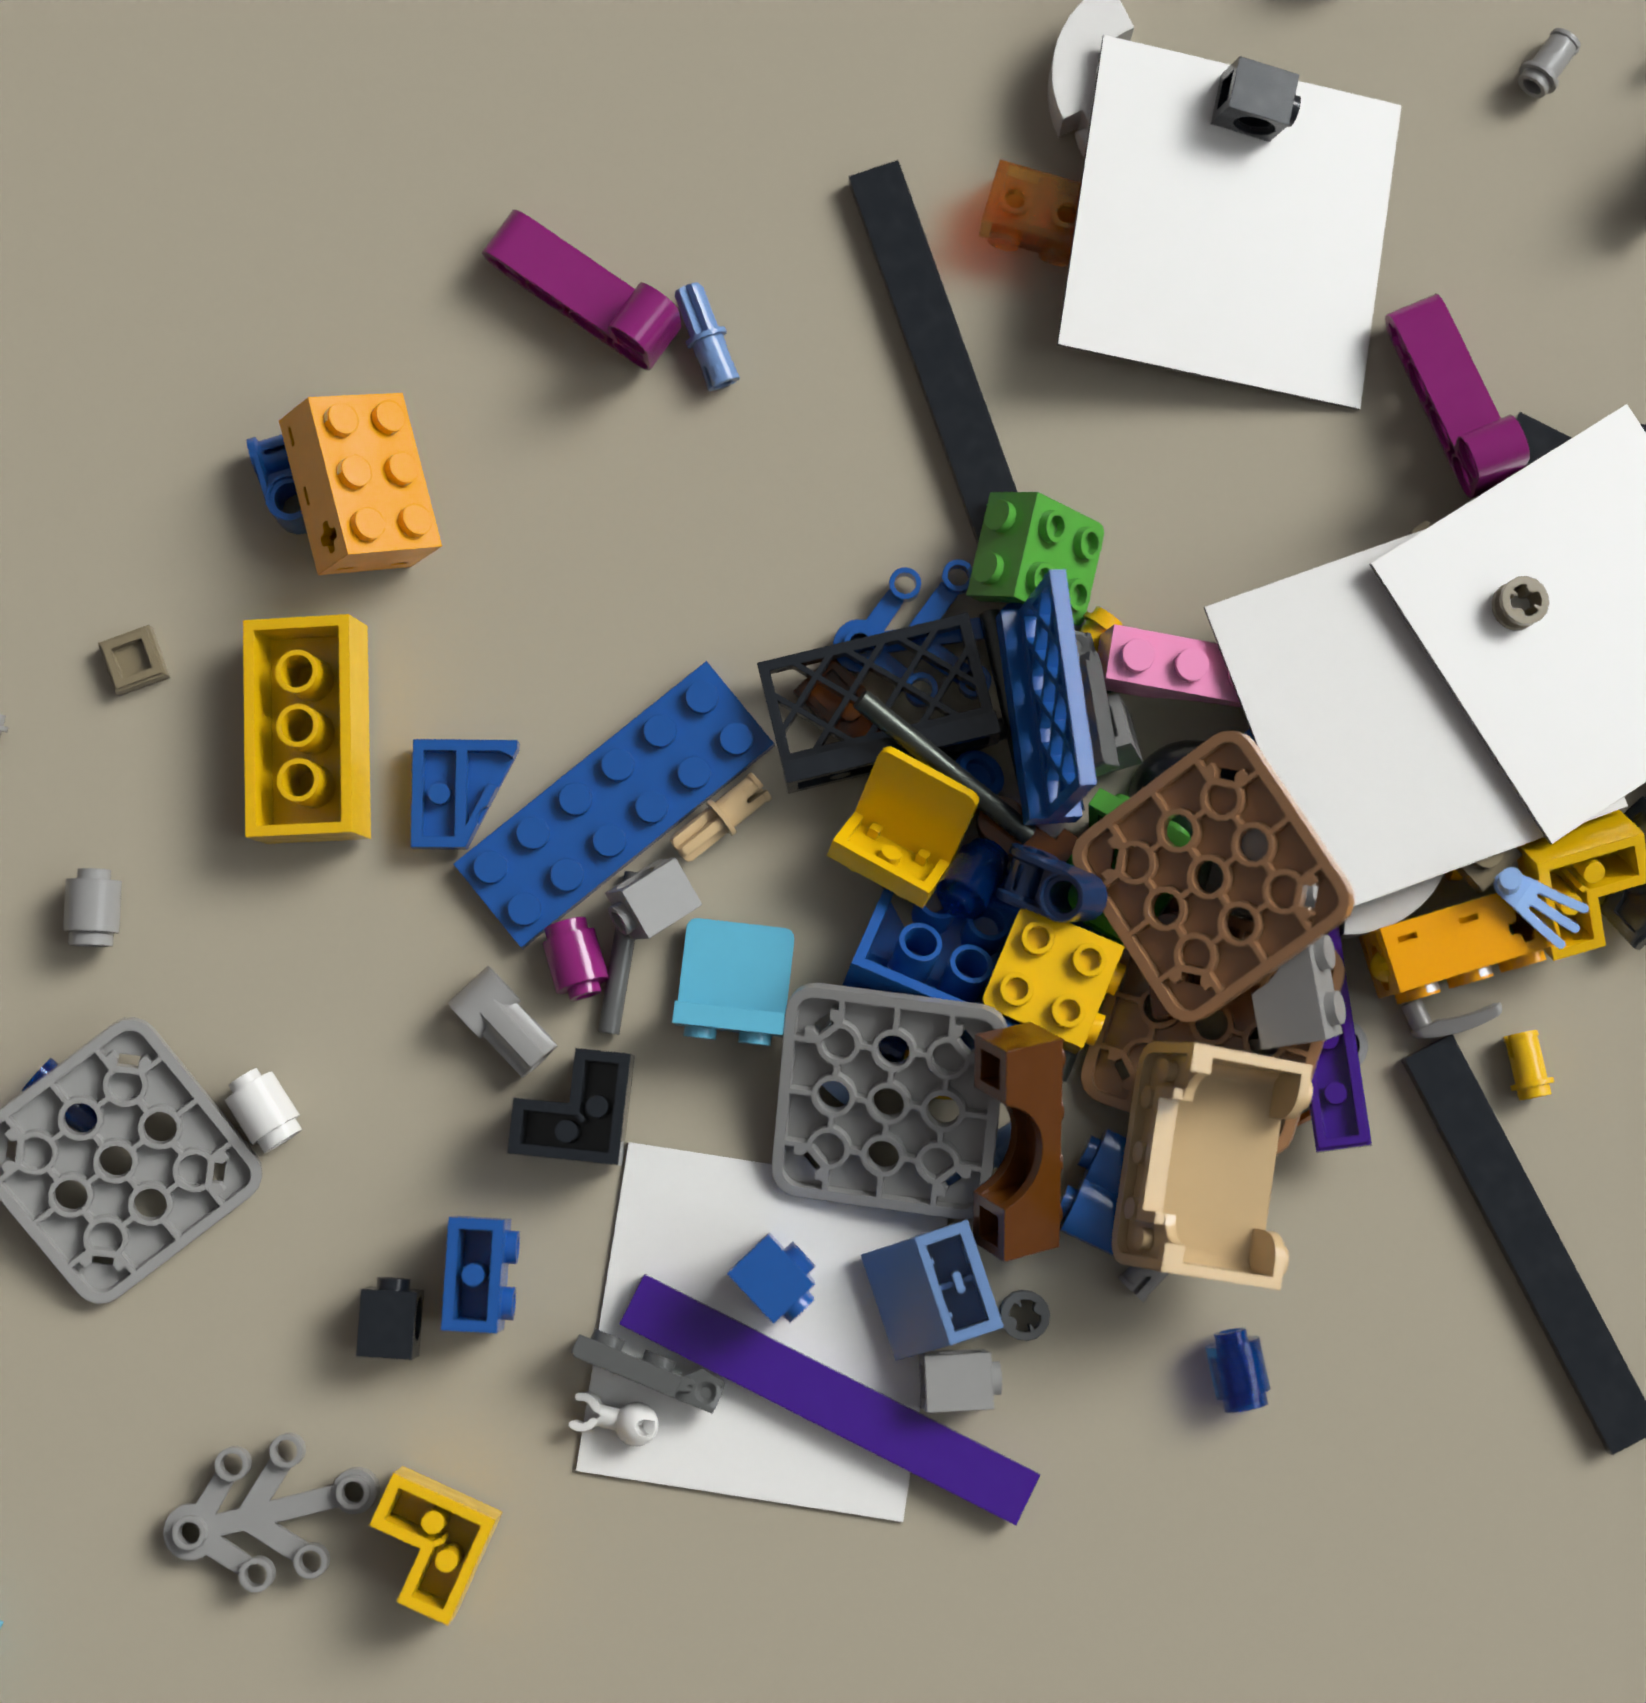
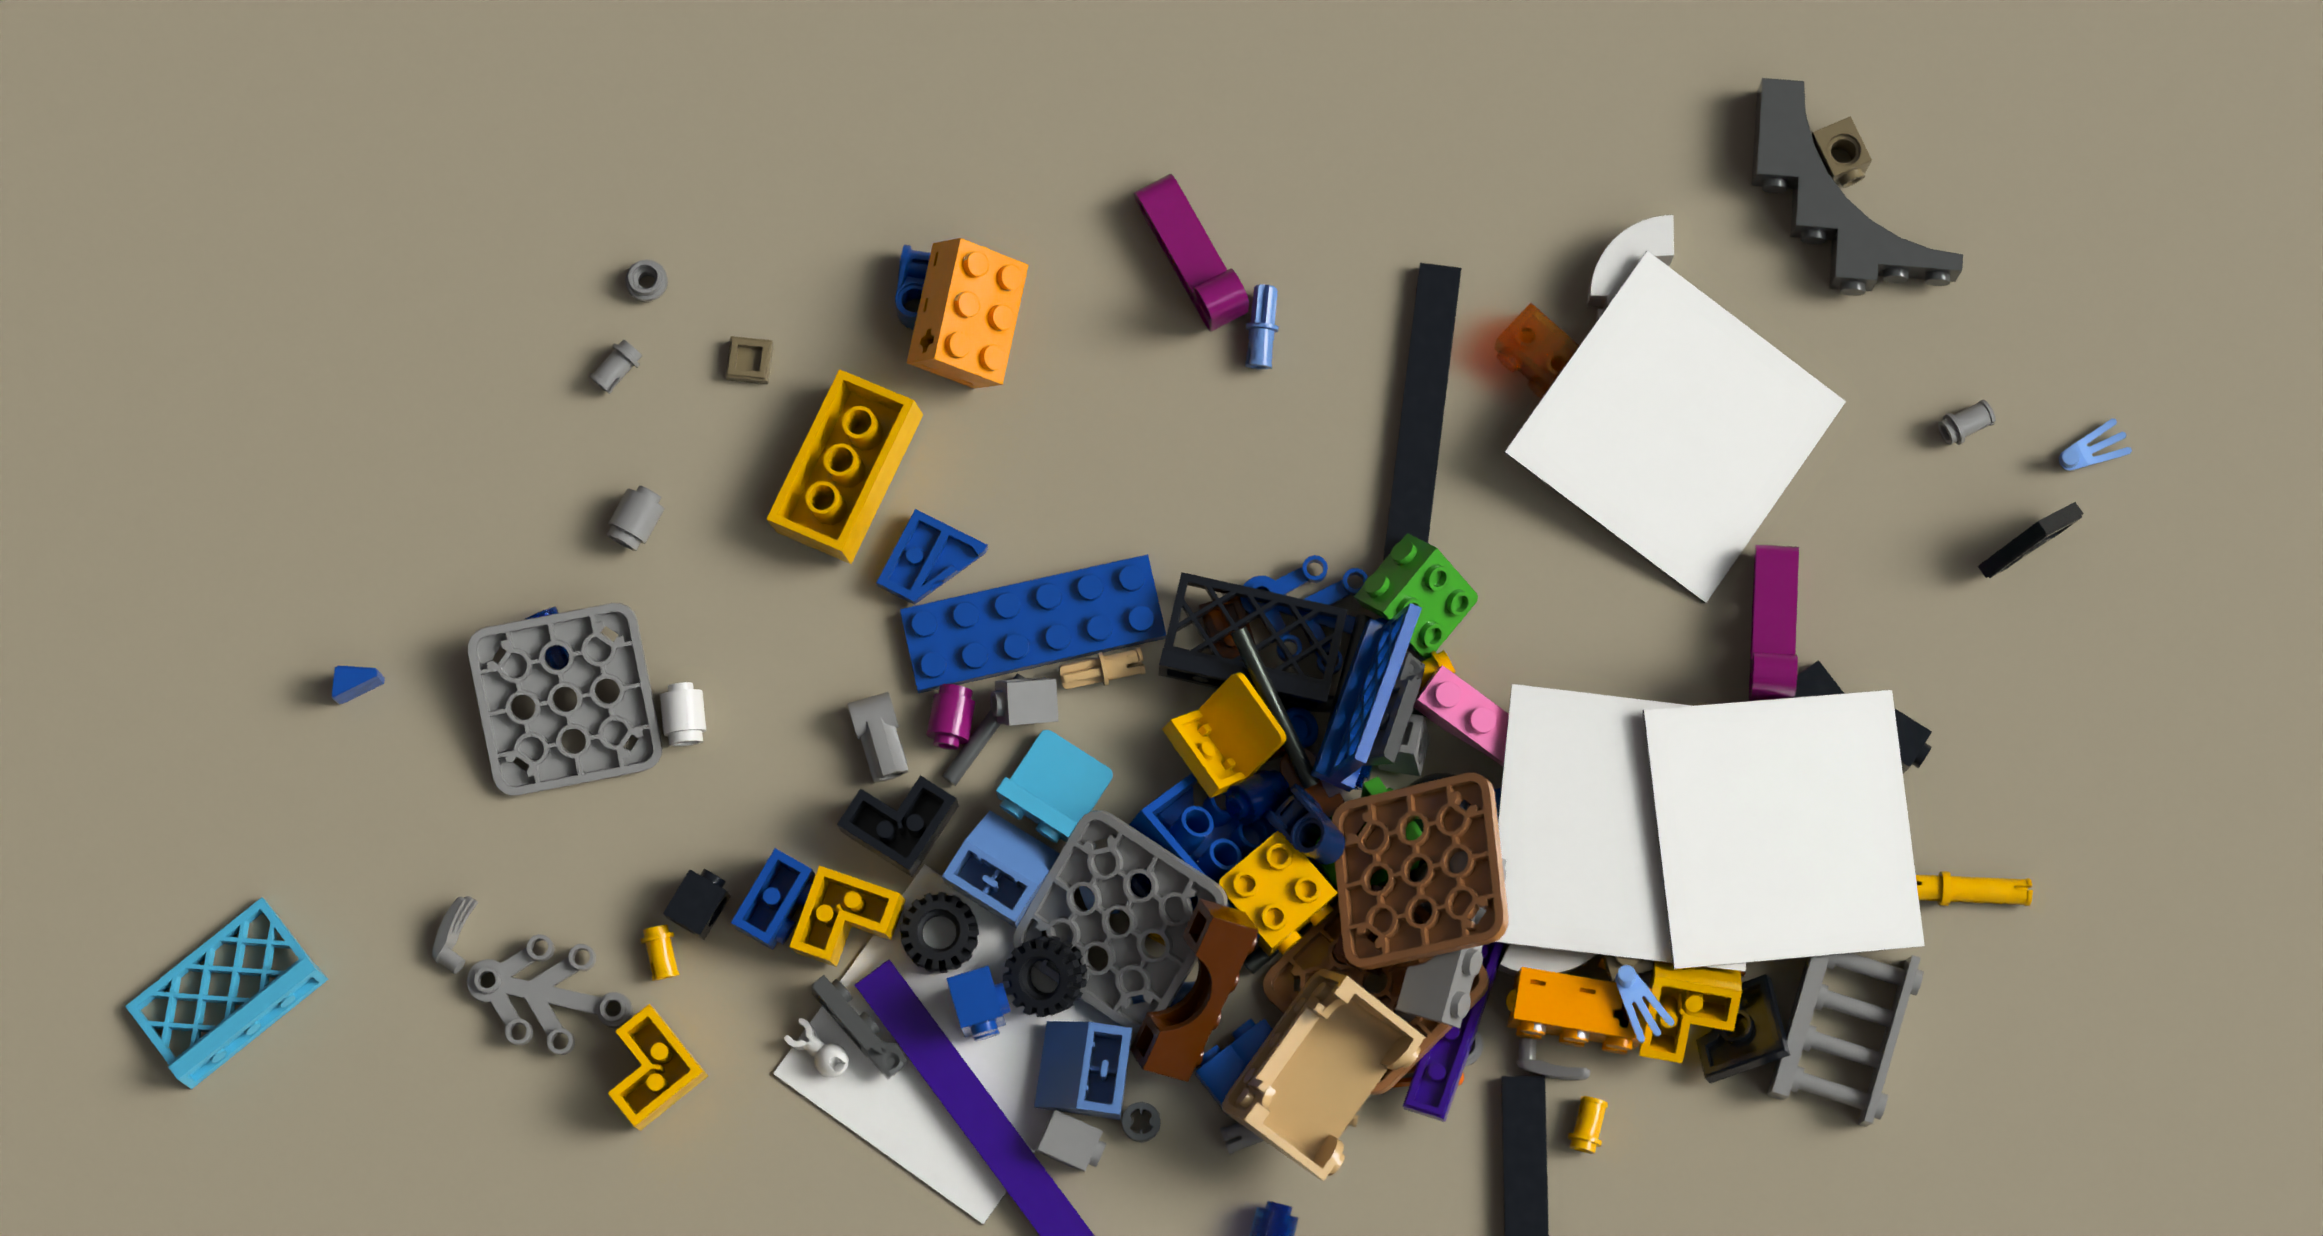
camera: 30 degrees right, 5 degrees down
brick [1211,56,1301,142] -> none
dark tan bush [1491,576,1550,630] -> none
none -> light grey piece [432,896,478,974]
none -> yellow pin [640,924,680,981]
none -> yellow brick [789,865,906,967]
none -> black tyre [900,892,979,973]
none -> medium blue slope [942,810,1060,928]
none -> black tyre [1003,936,1087,1017]

